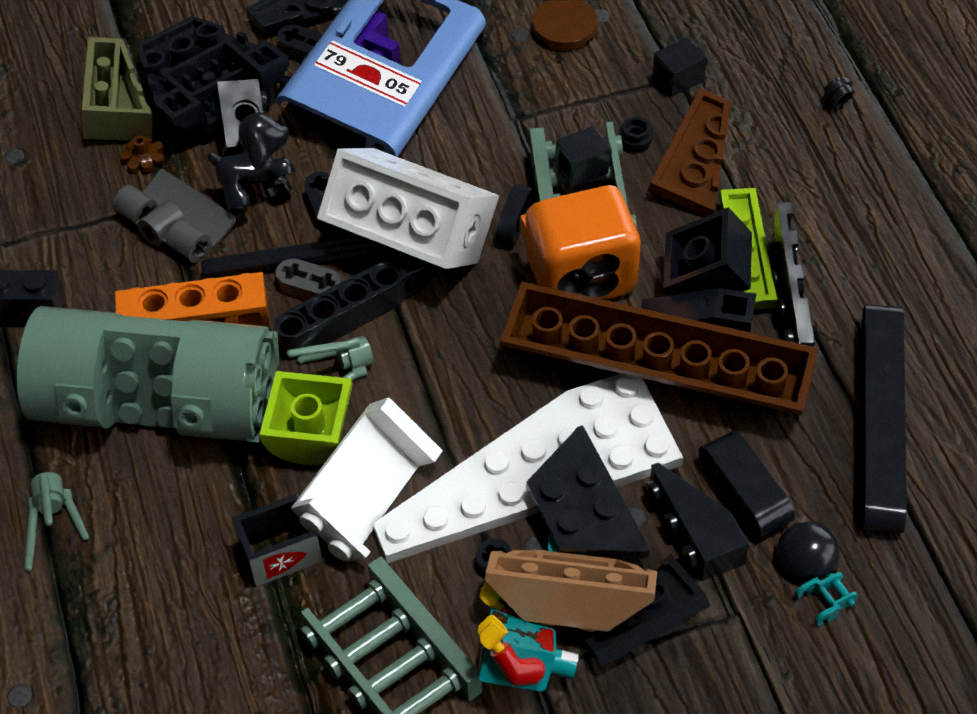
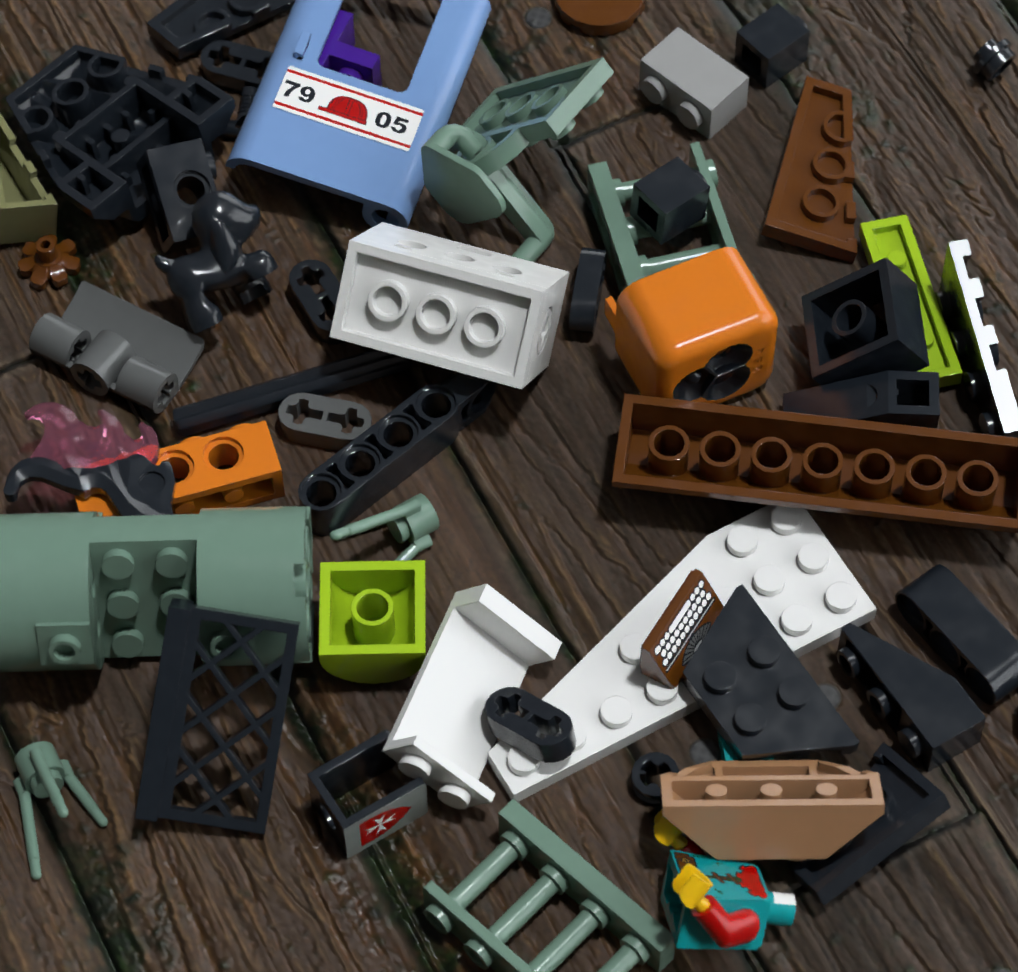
camera: 10 degrees left, 5 degrees up
black plate [619,117,653,149] -> none
none -> piece [3,402,176,516]
none -> black fence [135,598,300,834]
none -> sand green plate [421,57,614,262]
none -> black beam [485,687,576,763]
none -> light grey brick [639,27,749,140]
none -> slope [640,568,724,689]

